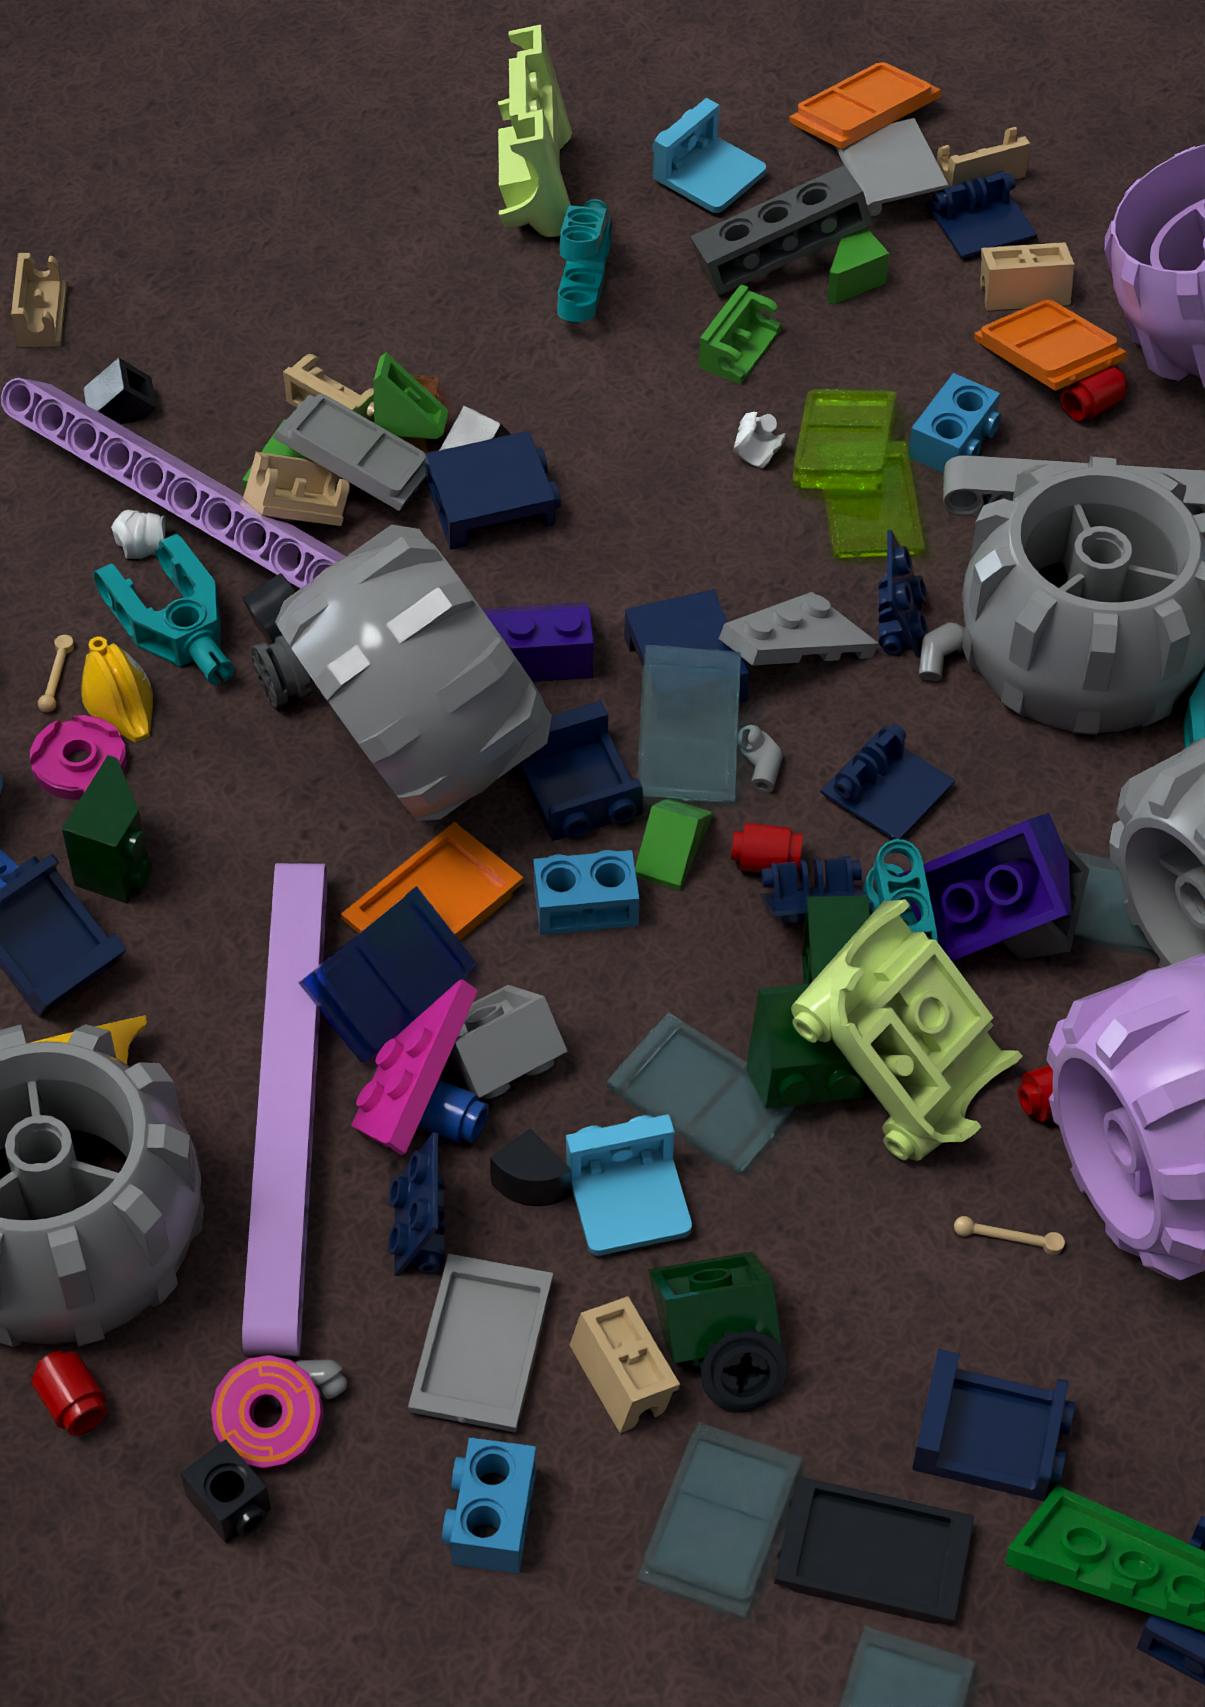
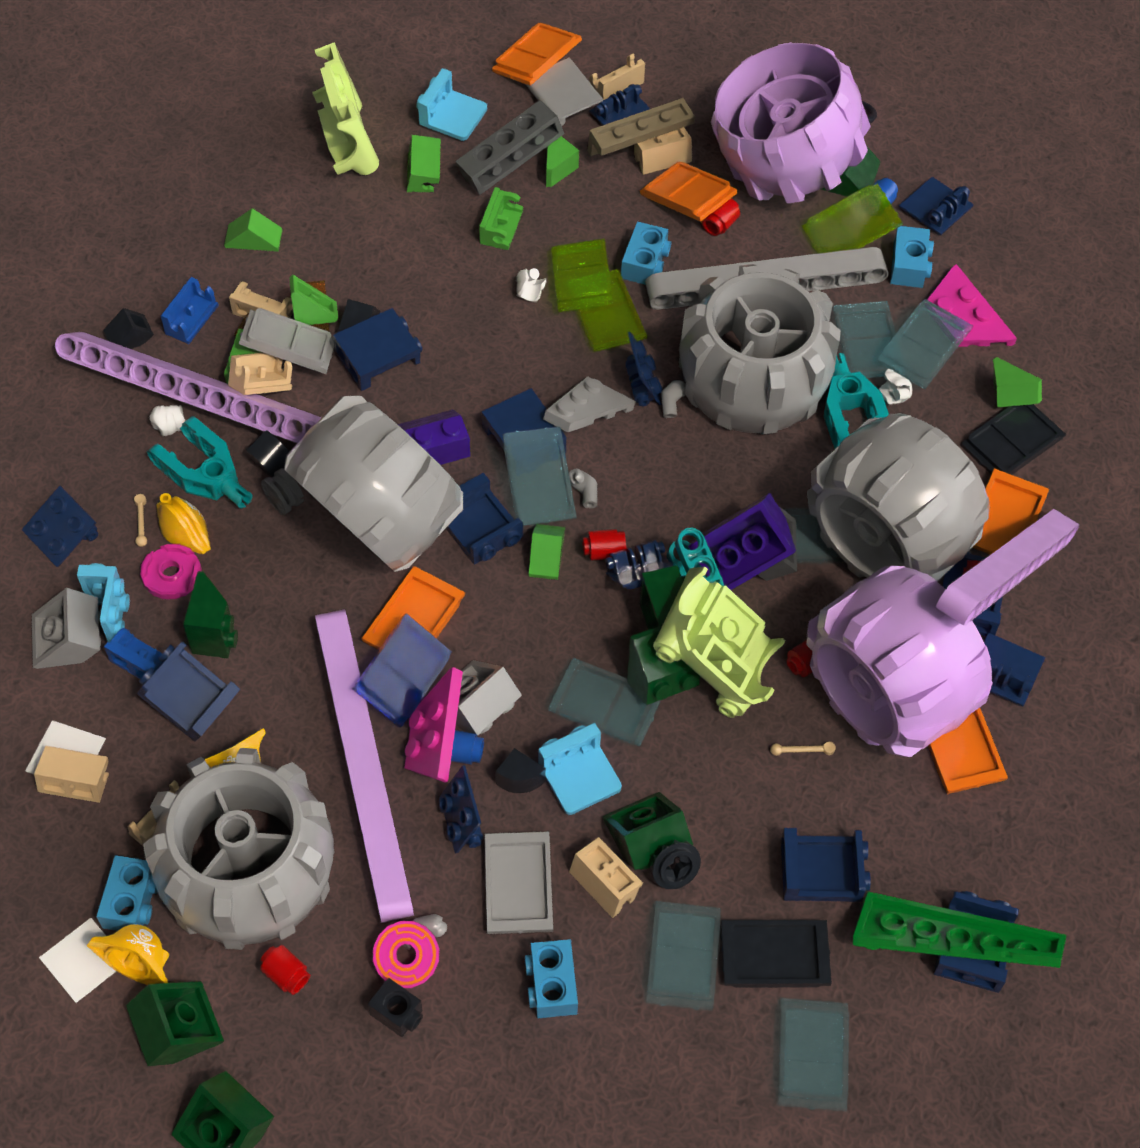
camera: 15 degrees left, 5 degrees up
tan hinge [11,253,67,347] -> none
dark azure brick [533,850,639,935] -> none
teal piece [557,199,612,322] -> none
dark blue hinge [820,724,955,840] -> none
none -> blue hinge [161,277,219,344]
none -> bright green slope [224,208,282,252]
none -> bright green hinge [407,135,441,192]
none -> dark tan fence [587,98,695,156]

